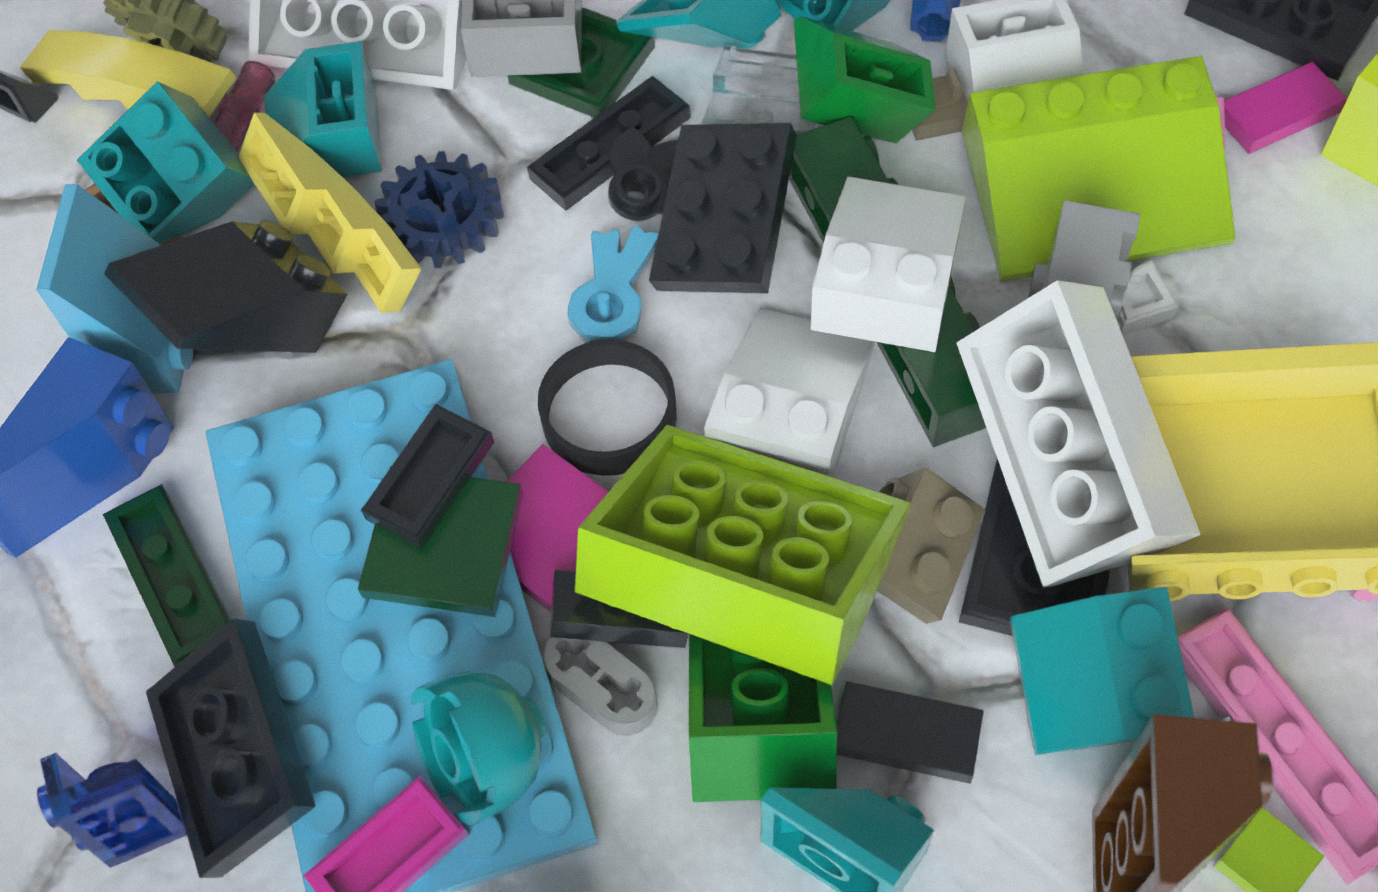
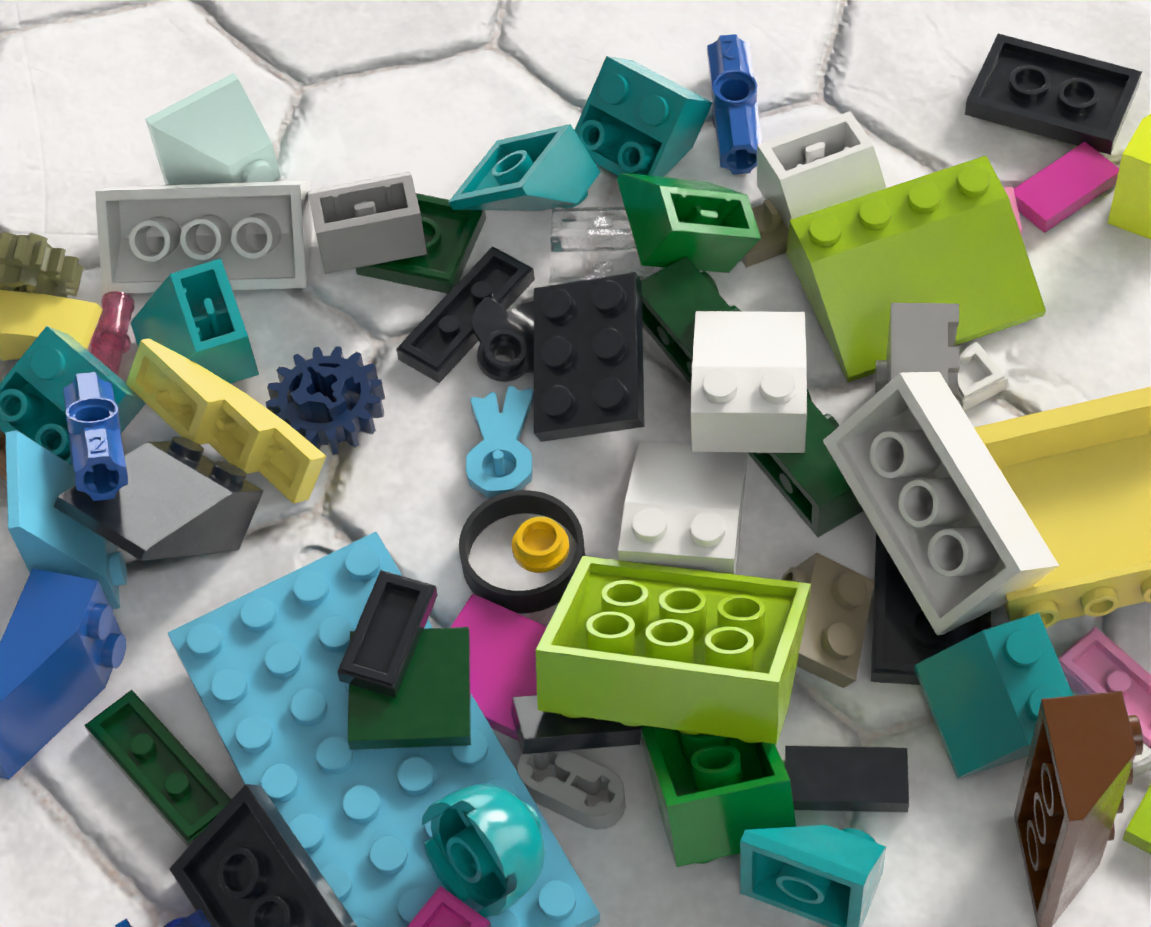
camera: 10 degrees left, 5 degrees down
none -> blue piece [63,372,128,501]
none -> yellow plate [511,517,569,573]

